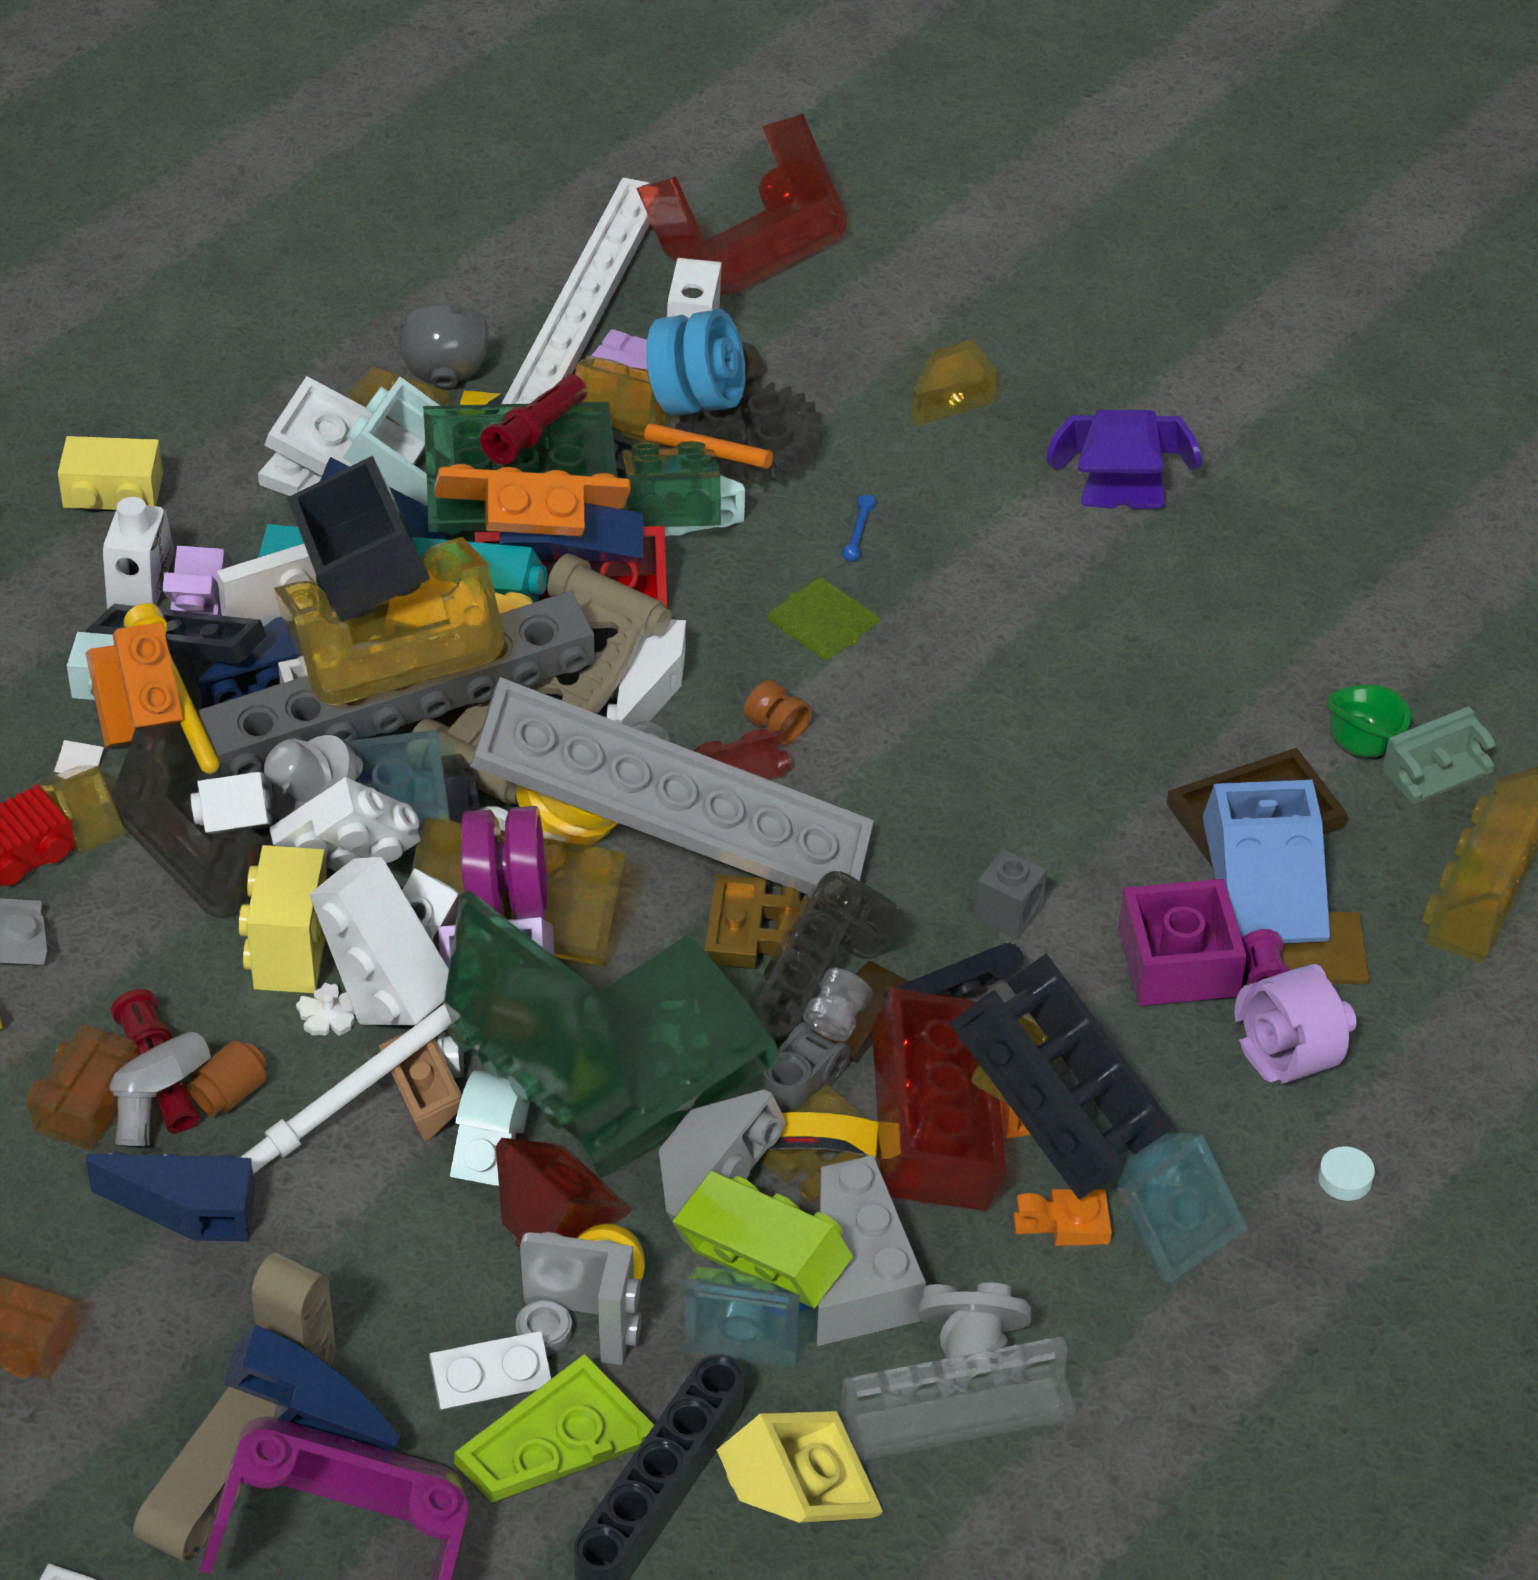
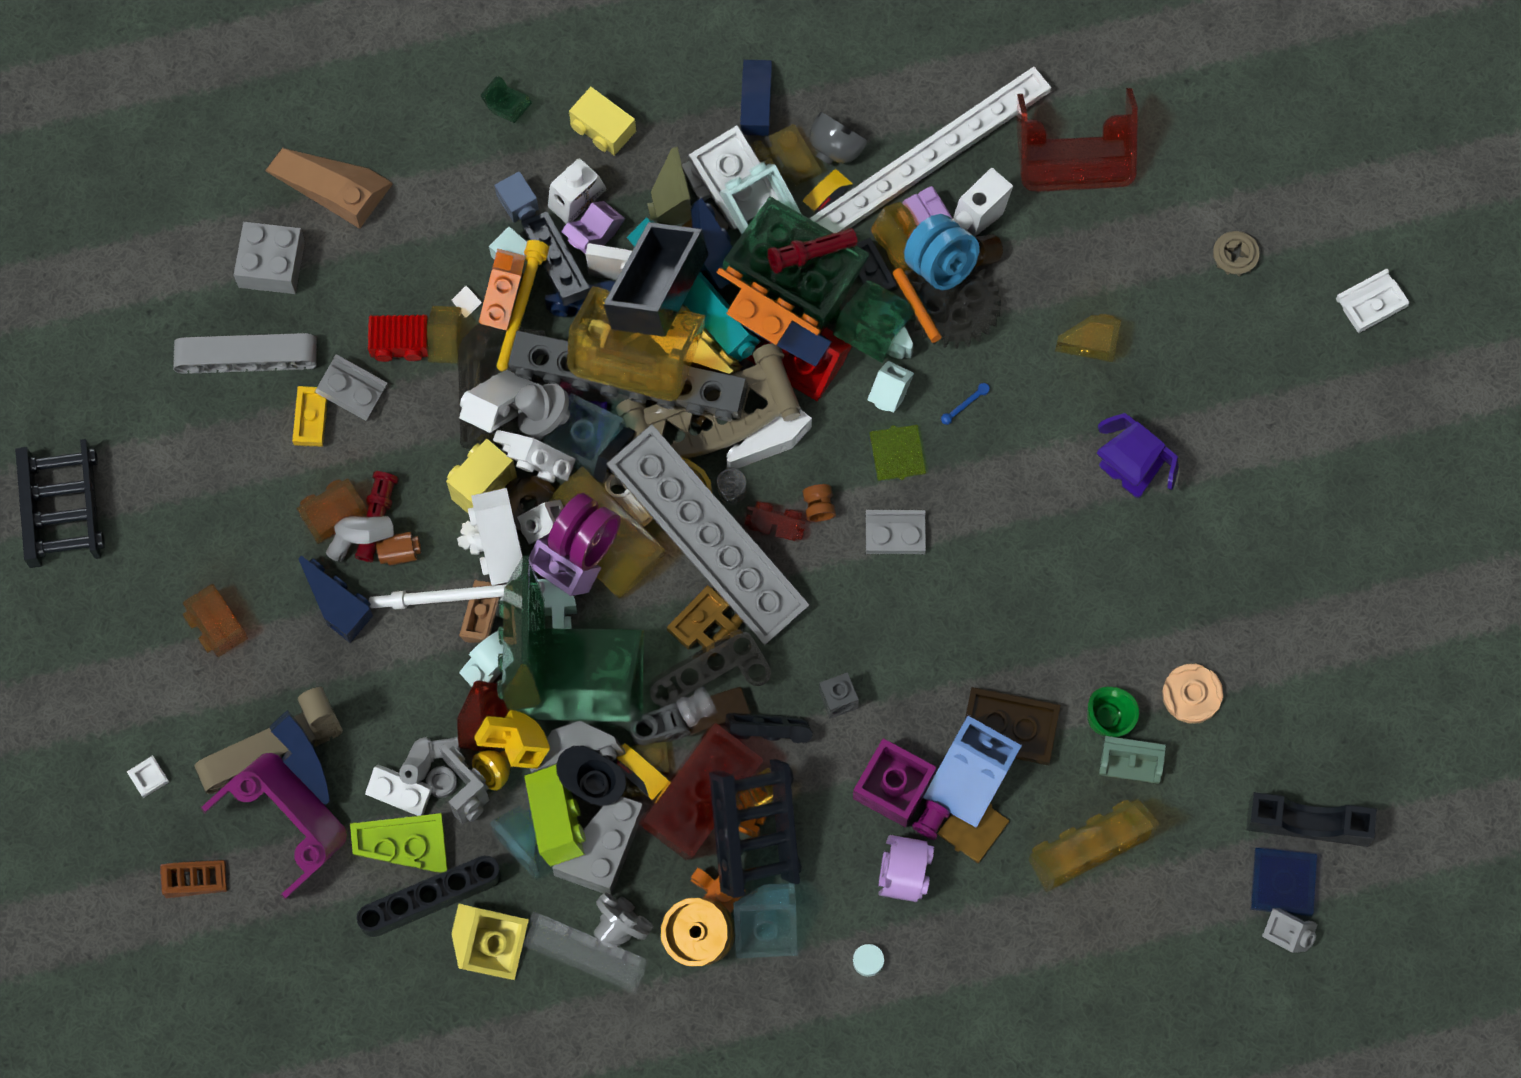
camera: 40 degrees right, 25 degrees up
none -> light grey arm [399,737,460,784]
none -> yellow brick [474,710,550,769]
none -> sand blue brick [495,171,539,223]
none -> black piece [556,746,626,806]
none -> olive slope [647,147,692,225]
none -> wheel [661,898,735,966]
none -> dark blue slope [740,60,772,136]
none -> light grey plate [866,510,926,554]
none -> light aqua brick [867,361,914,413]
none -> light nougat tile [1162,664,1223,724]
none -> dark tan gear [1213,231,1260,276]
none -> white plate [1336,269,1410,333]

